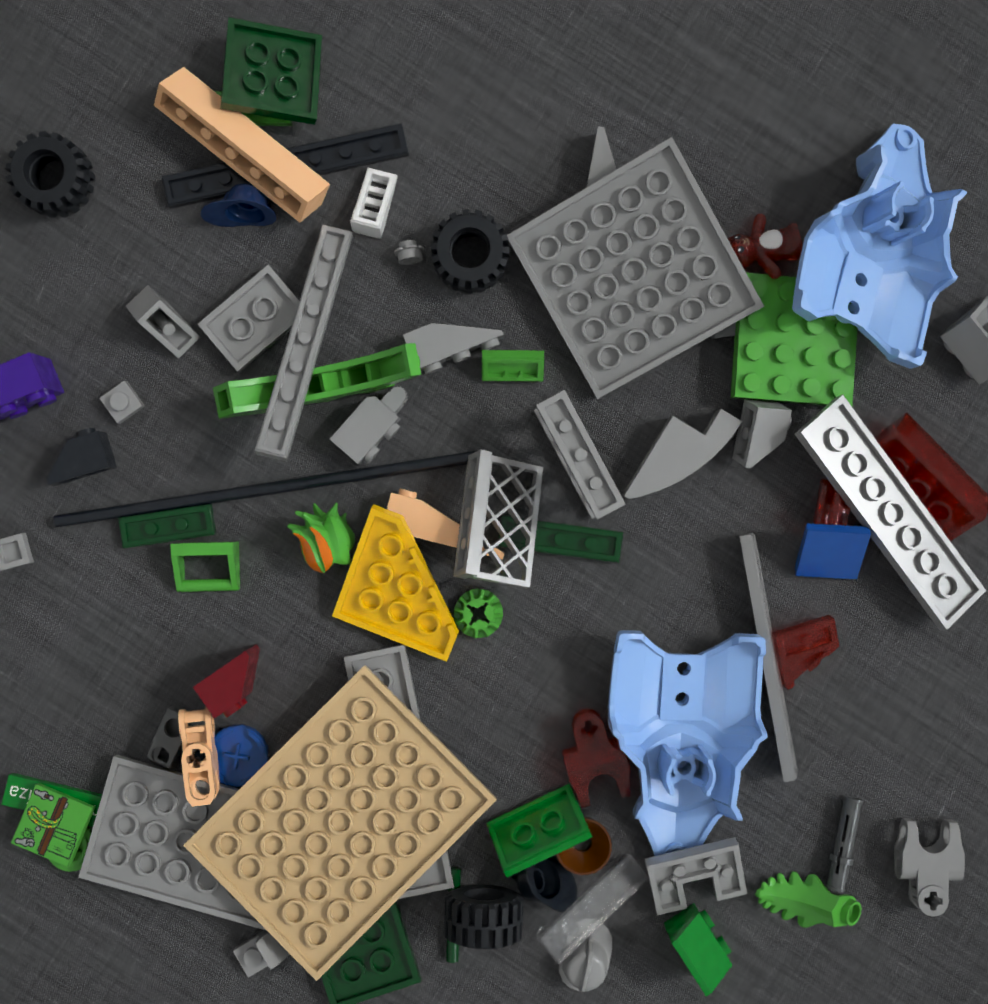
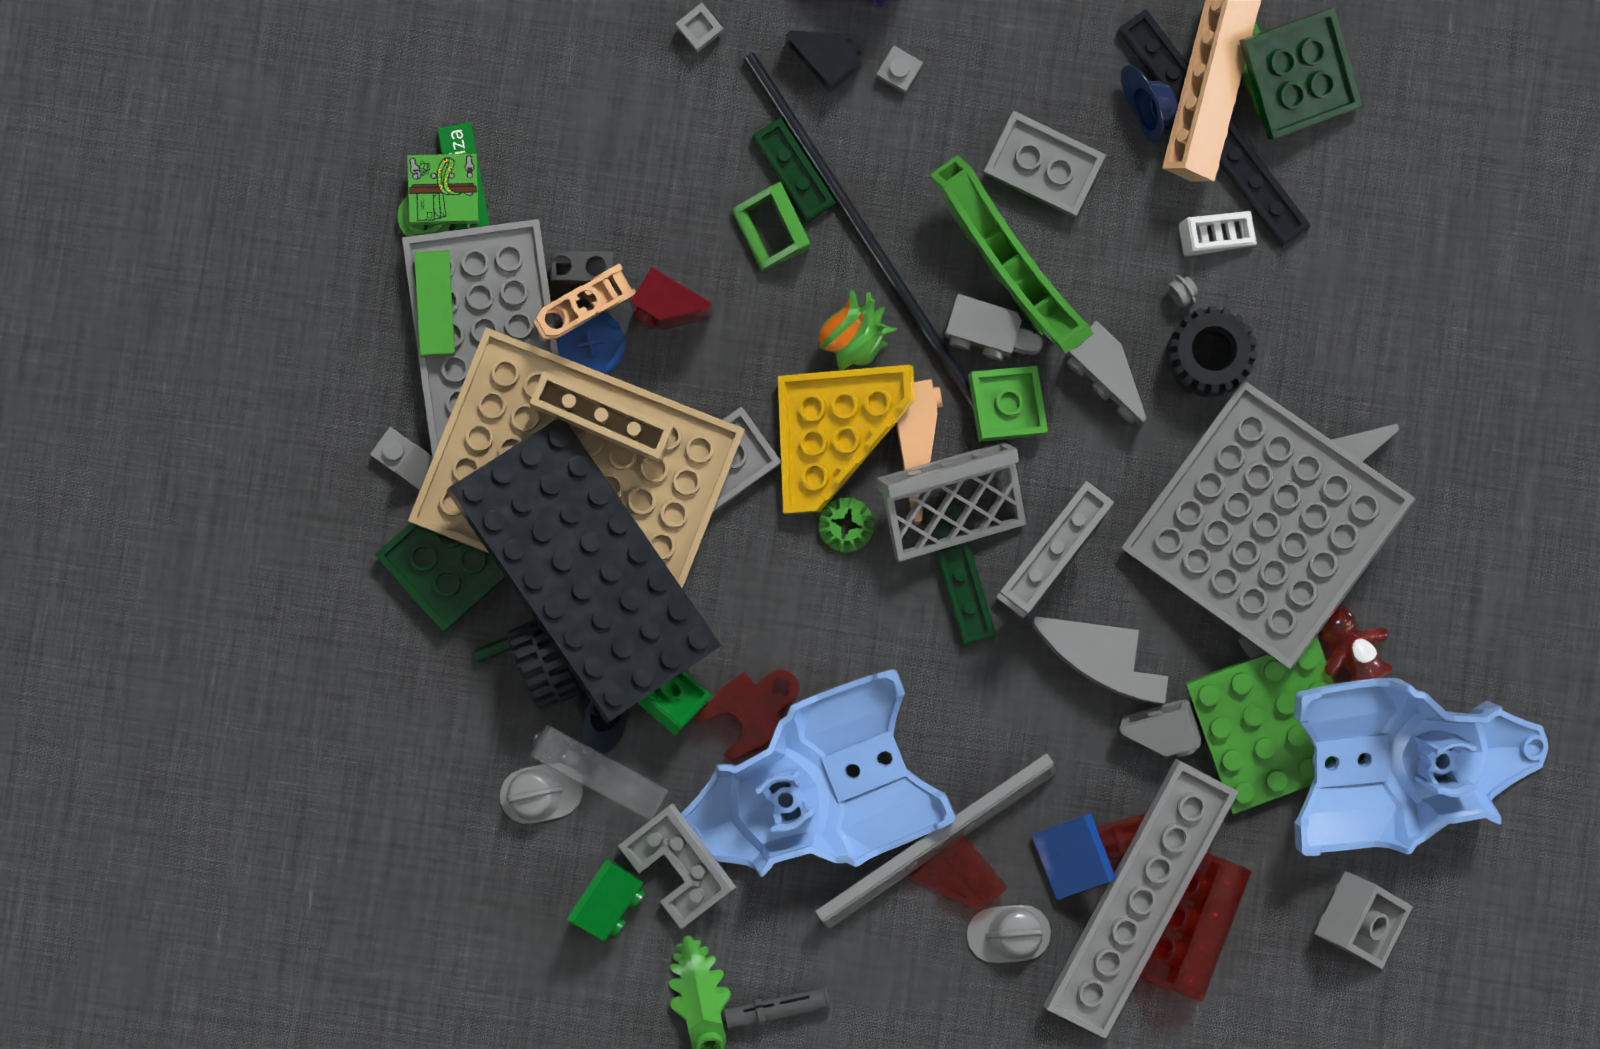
camera: 70 degrees right, 5 degrees down
light grey slope [126,285,200,359] -> none
light grey tile [254,225,353,462] -> none
bright green plate [482,350,544,382] -> none
reddish brown piece [556,817,612,875] -> none
none -> bright green tile [414,250,455,357]
none -> black plate [447,418,721,723]
none -> tan brick [529,371,673,463]
none -> light grey piece [967,905,1051,963]
none -> bright green plate [968,366,1048,442]

